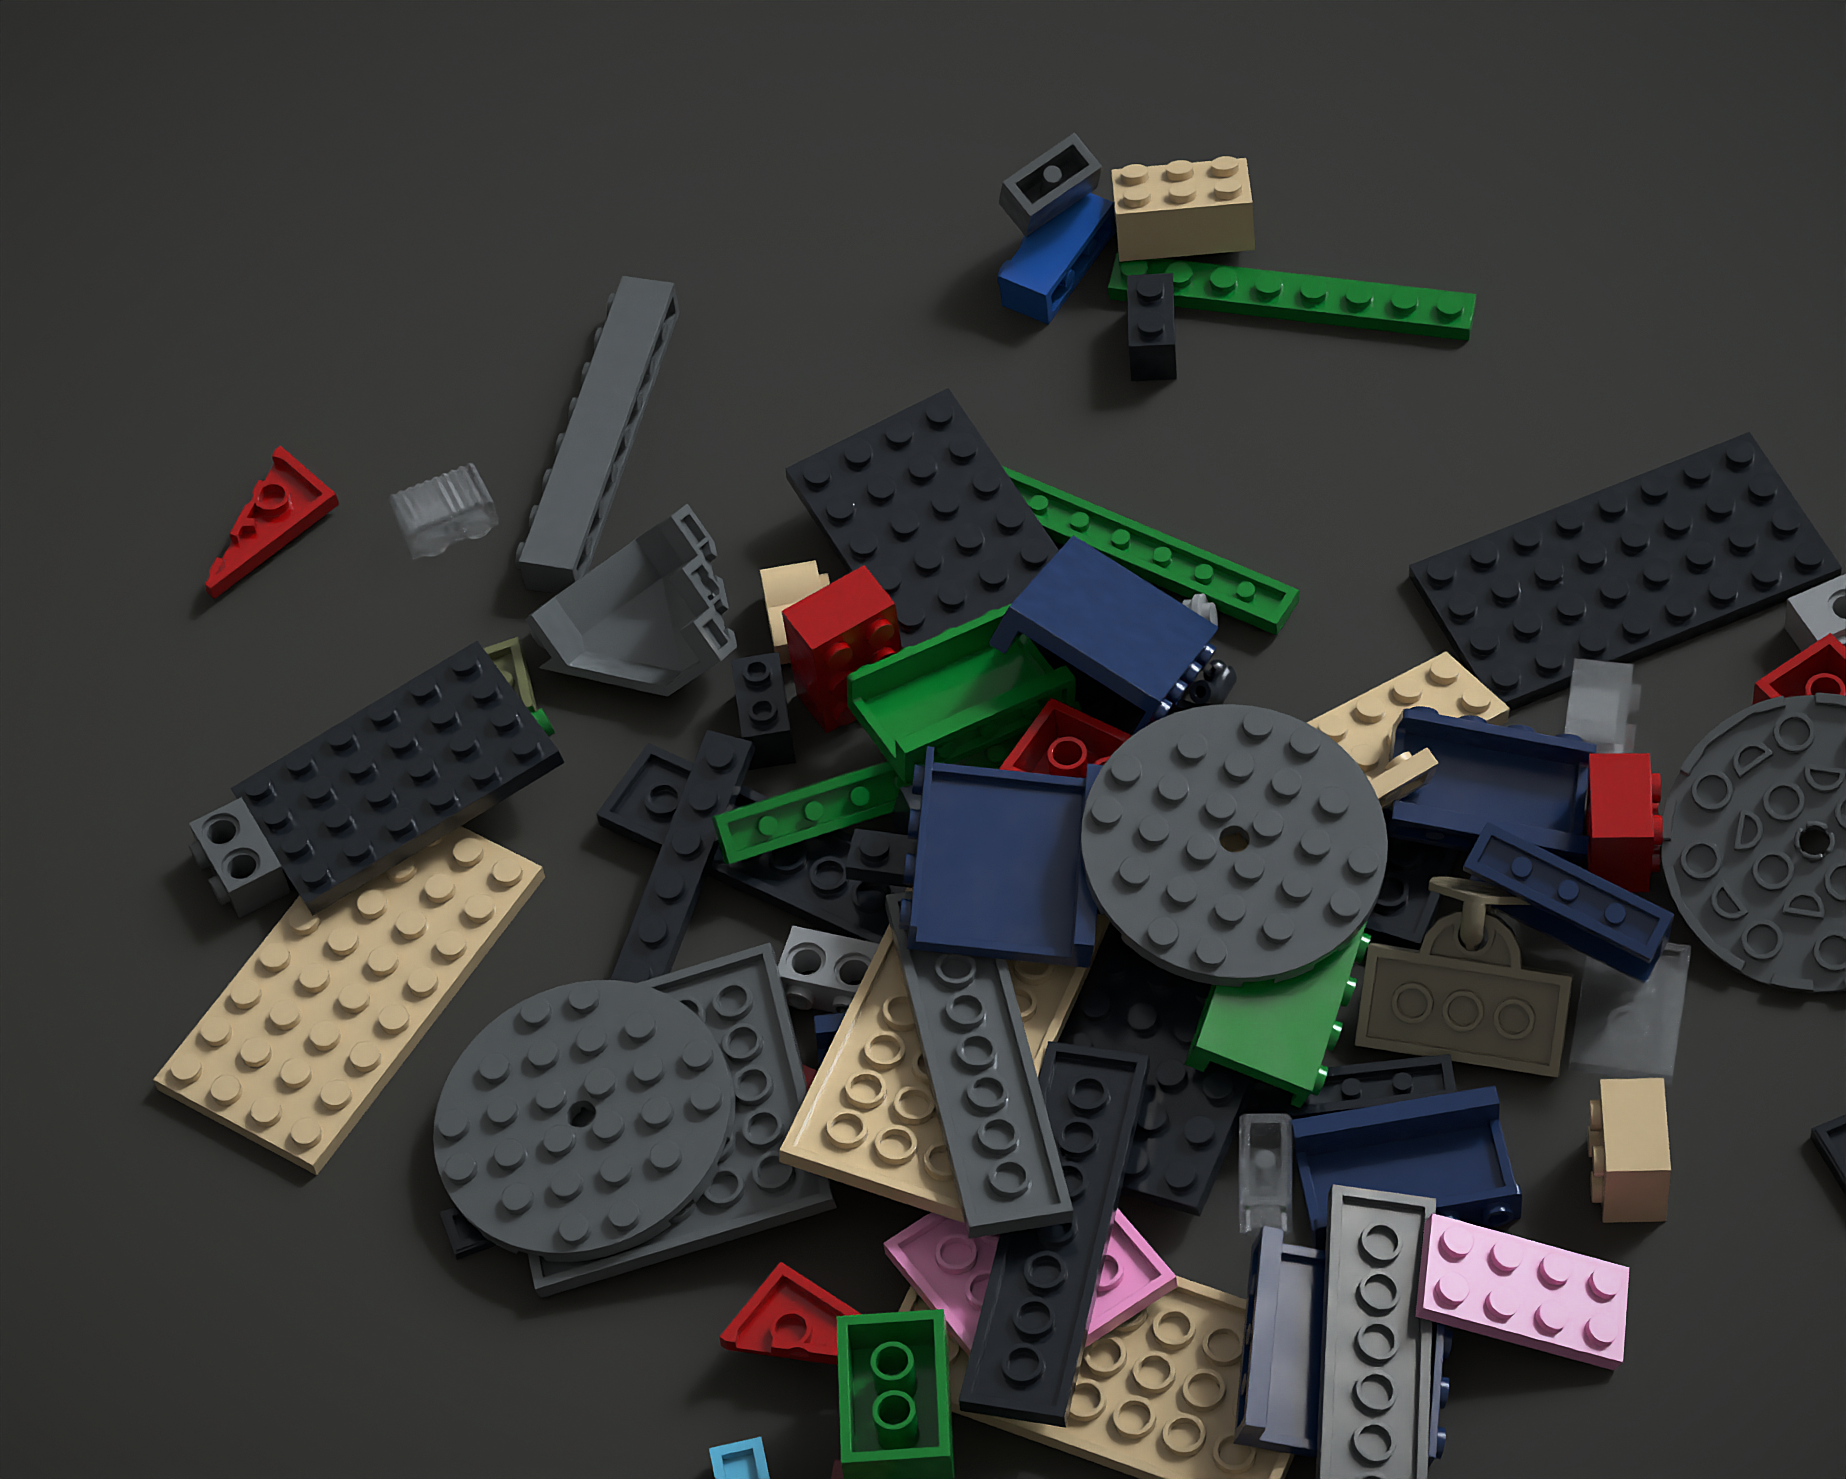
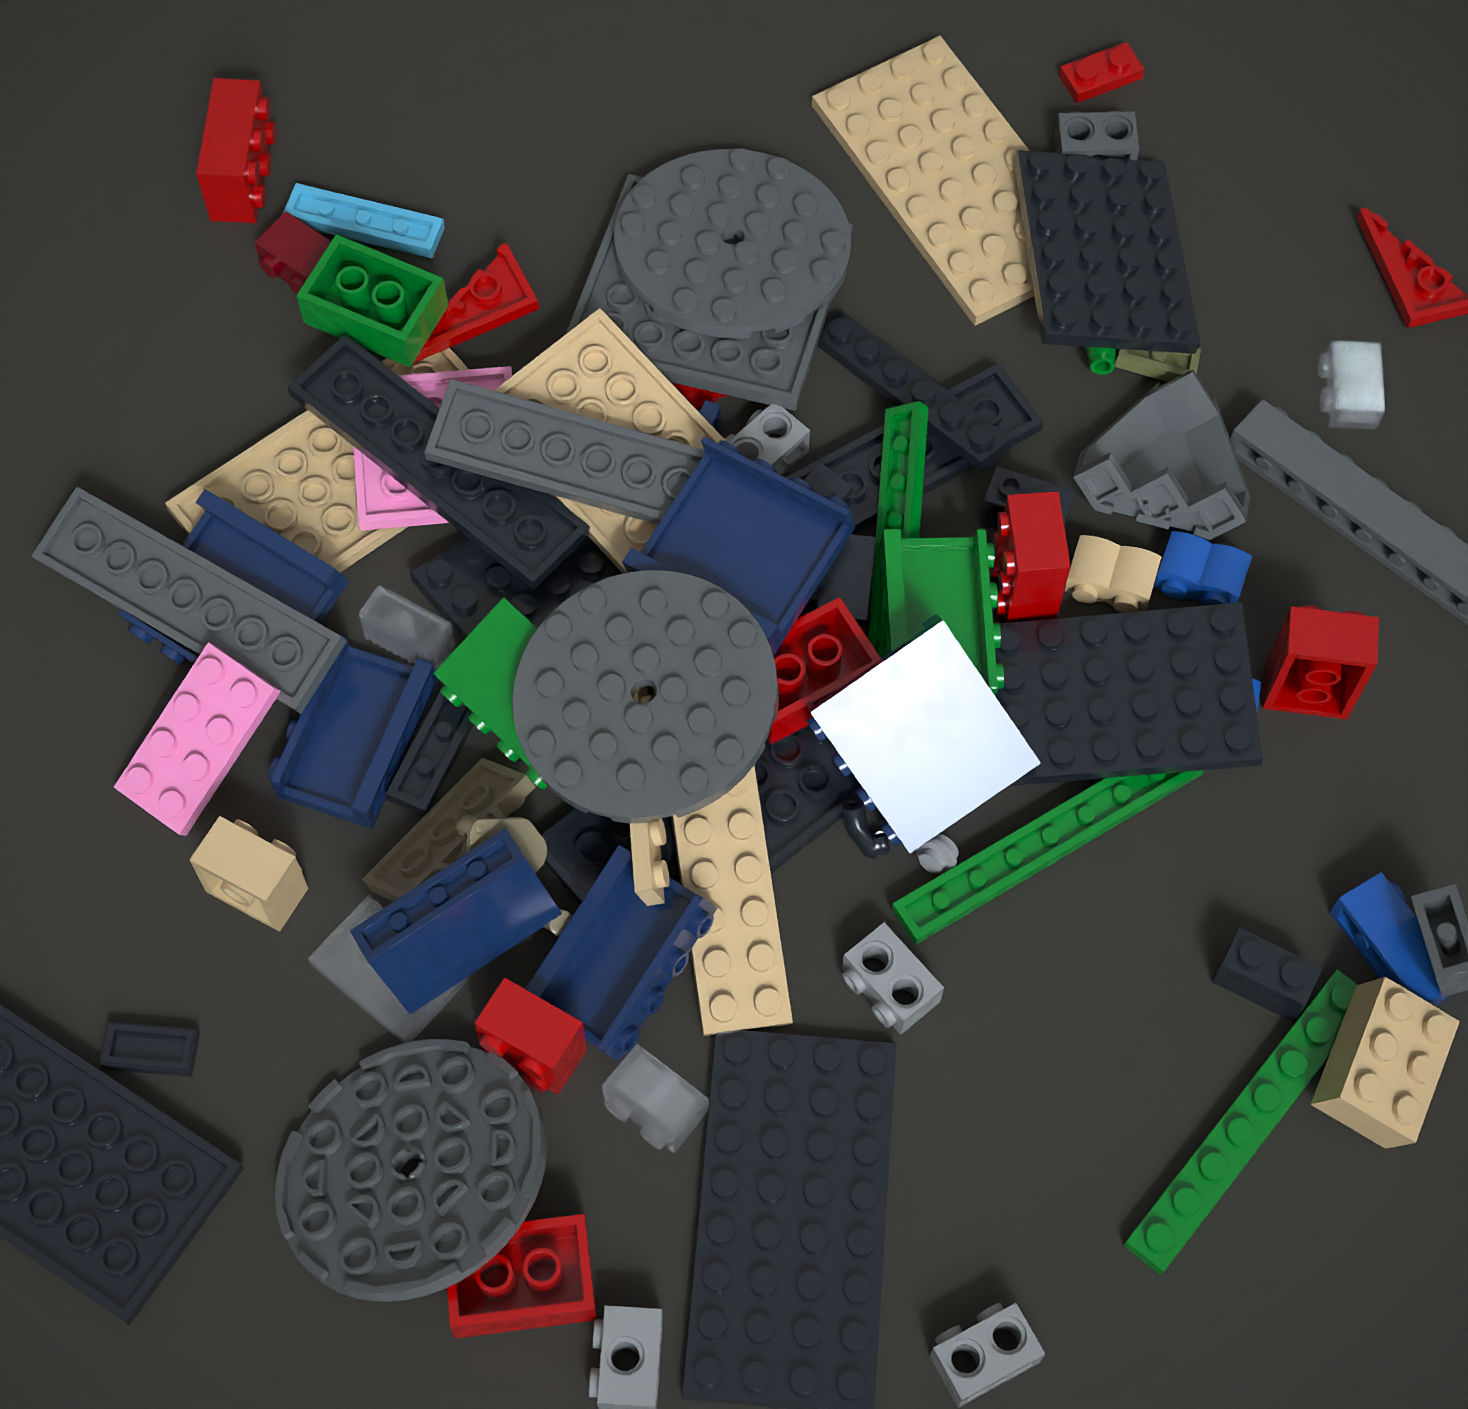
camera: 110 degrees right, 10 degrees up
none -> light grey brick [842,923,944,1035]
none -> light grey brick [930,1303,1045,1408]
none -> red plate [1059,42,1145,104]
none -> blue brick [1154,531,1252,606]
none -> red brick [1262,605,1379,719]

